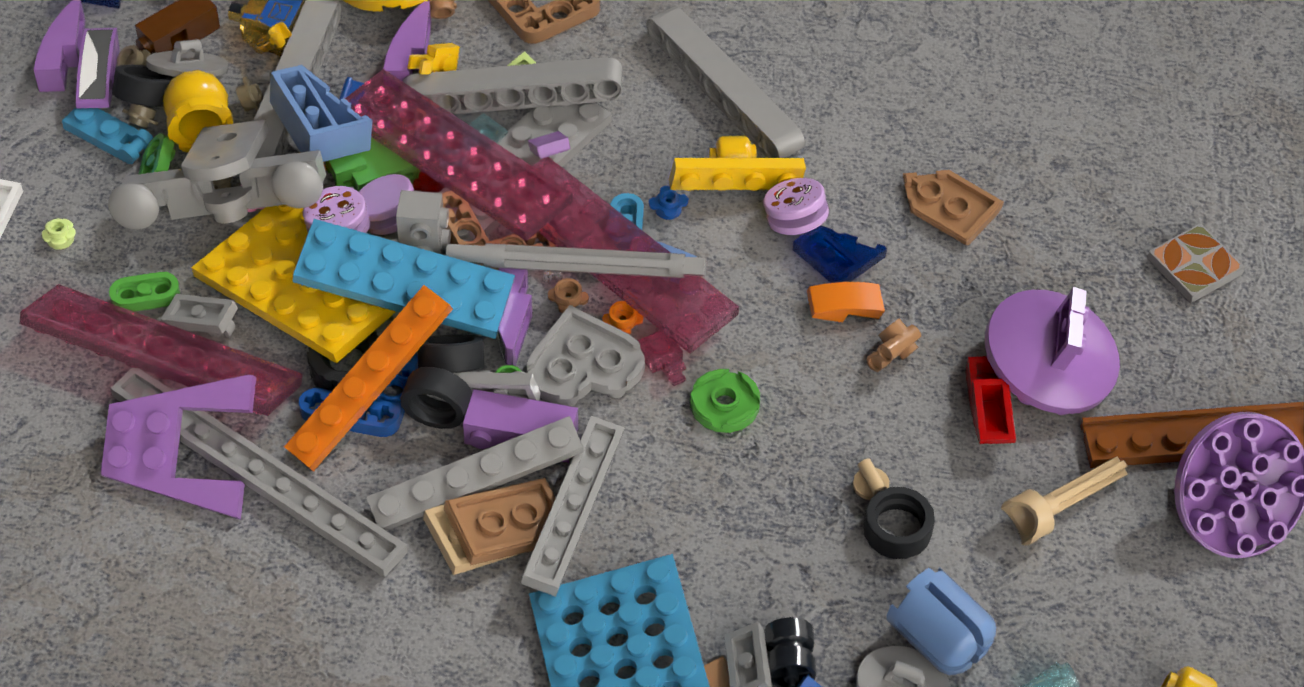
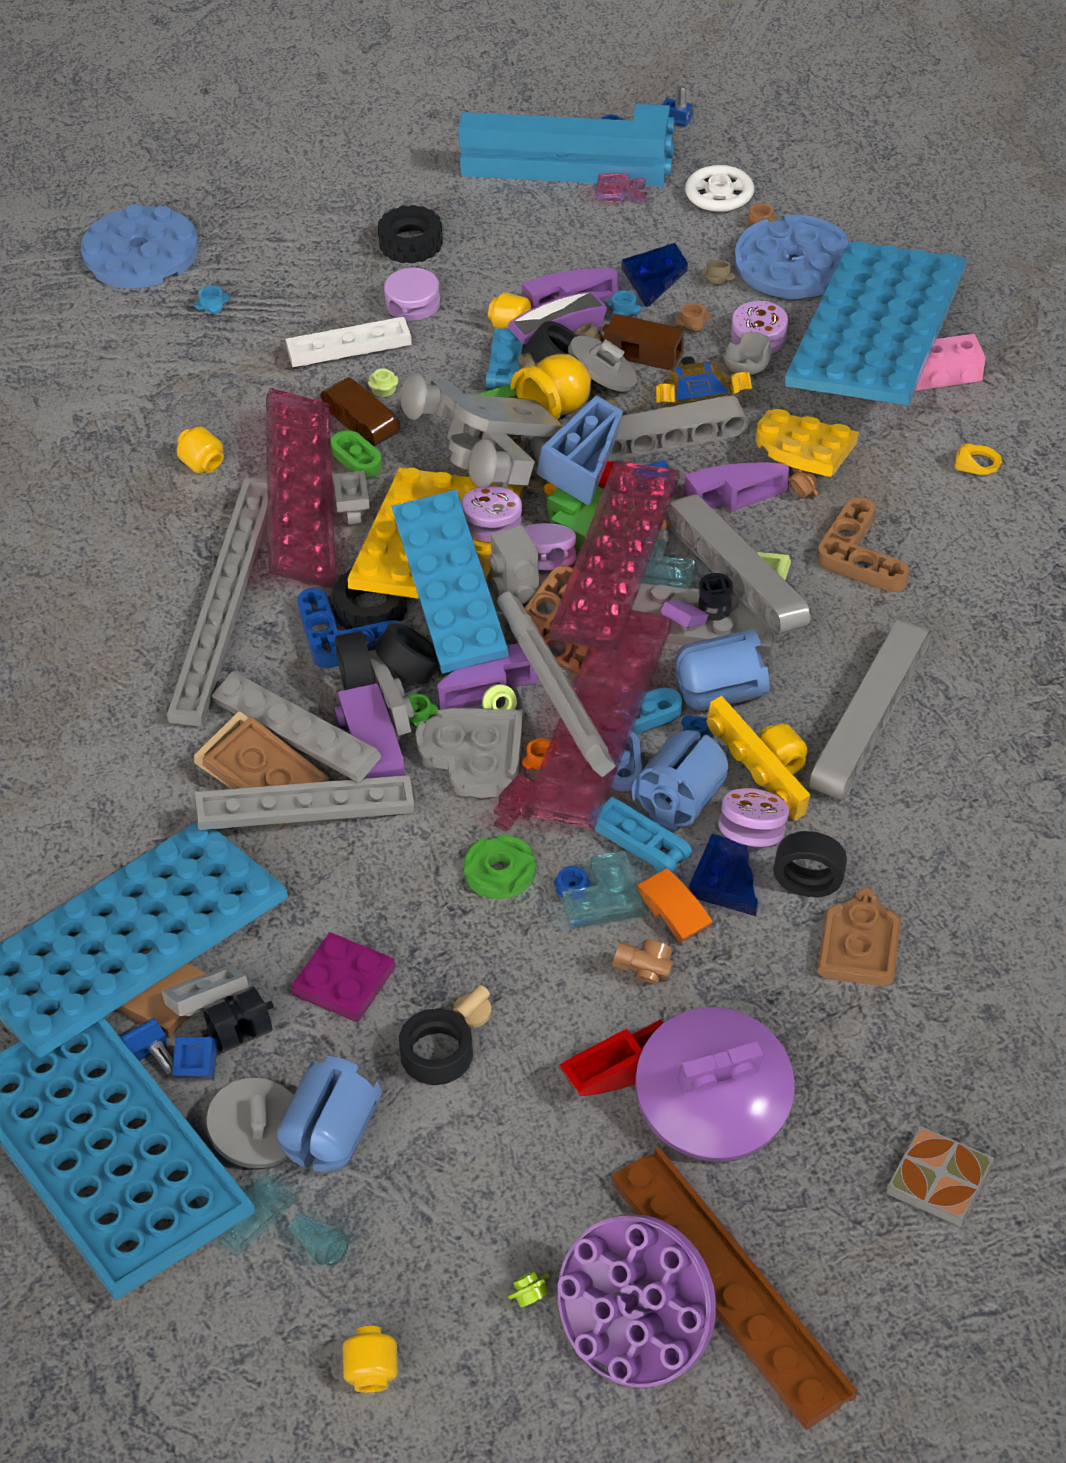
camera: 65 degrees right, 5 degrees down
medium lavender wing [100,375,256,519] -> none
orange plate [284,285,453,472] -> none
yellow plate [408,43,460,74] -> none
medium nougat plate [548,278,589,313] -> none
tan piece [1001,456,1128,546] -> none
none -> yellow head [176,426,224,474]
none -> magenta plate [291,932,395,1023]
none -> reddish brown beam [320,377,400,446]
none -> yellowish green plate [482,684,517,710]
none -> yellow head [488,292,532,329]
none -> lime plate [507,1271,550,1307]
none -> blue plate [554,866,591,900]
none -> clear light blue plate [562,851,643,929]
none -> dark azure plate [590,797,692,873]
none -> dark azure plate [607,290,641,317]
none -> medium blue cylinder [631,730,728,831]
none -> medium blue cylinder [674,629,770,711]
none -> black wheel [698,573,733,621]
none -> black tyre [773,831,847,897]

